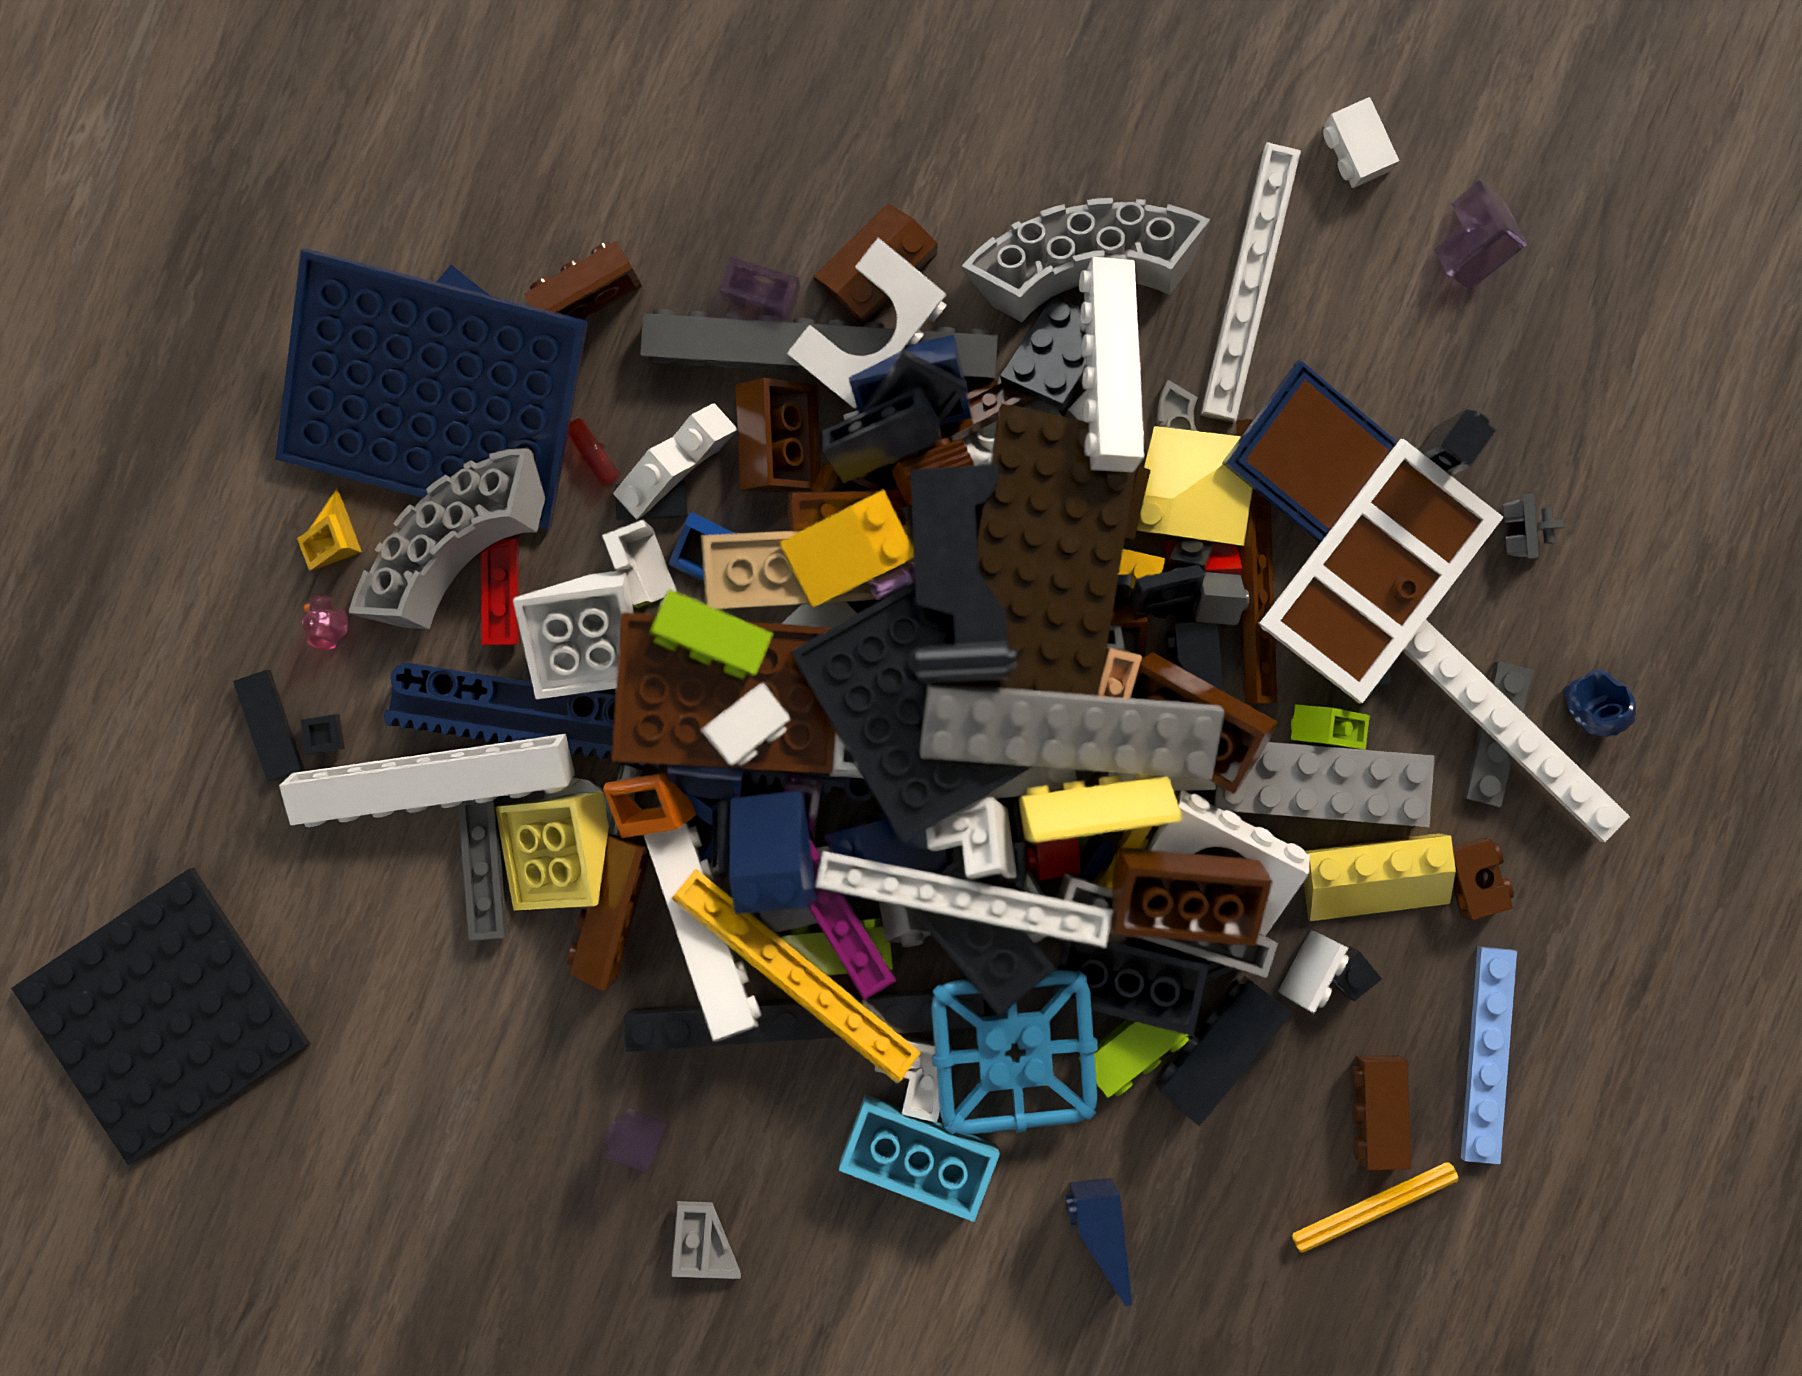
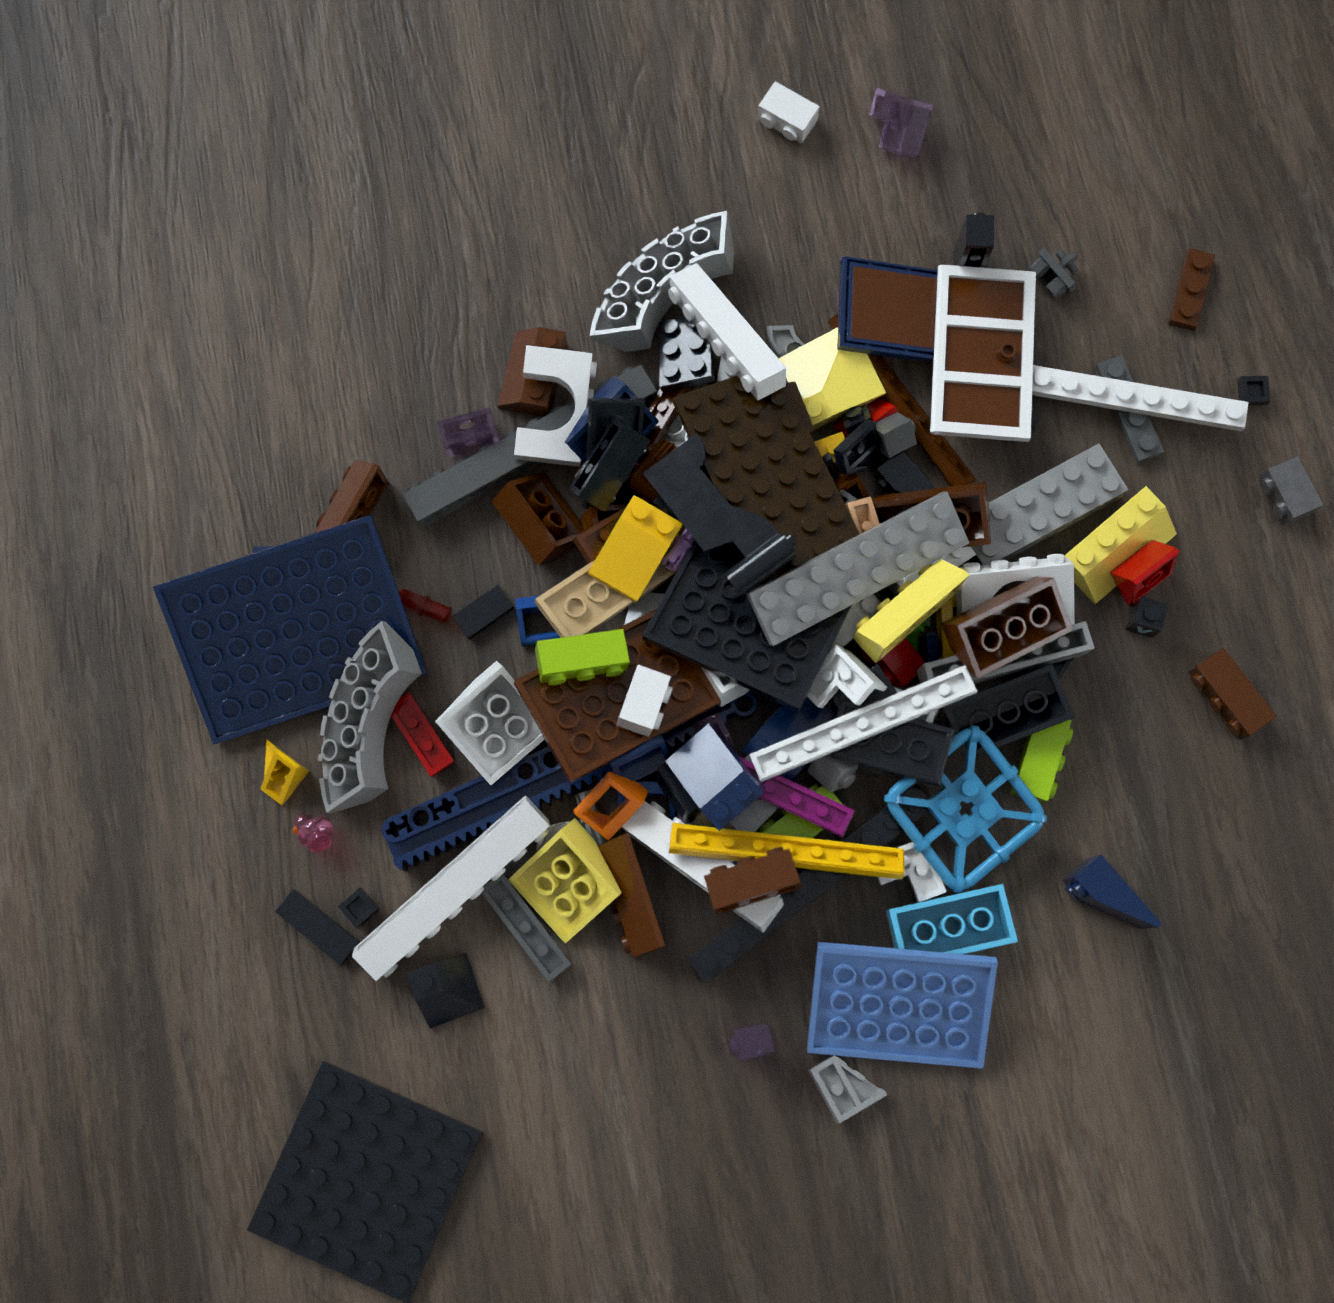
camera: 25 degrees left, 10 degrees down
white panel [602,520,677,608] -> none
white arch [613,403,737,520] -> none
black slope [1156,976,1292,1126] -> none
white tile [1200,142,1301,423] -> none
white slope [1278,929,1349,1013] -> none
lime slope [1291,704,1370,750] -> none
yellow axle [1292,1162,1459,1253] -> none
reddish brown brick [1453,838,1514,920] -> none
light blue plate [1461,946,1517,1164] -> none
dark blue hair [1562,669,1636,737] -> none
none -> black slope [407,953,485,1028]
none -> reddish brown brick [704,847,802,915]
none -> medium blue plate [807,942,998,1069]
none -> red slope [1110,540,1180,607]
none -> reddish brown plate [1168,248,1215,331]
none -> black plate [1237,376,1270,406]
none -> flat silver brick [1259,456,1323,525]

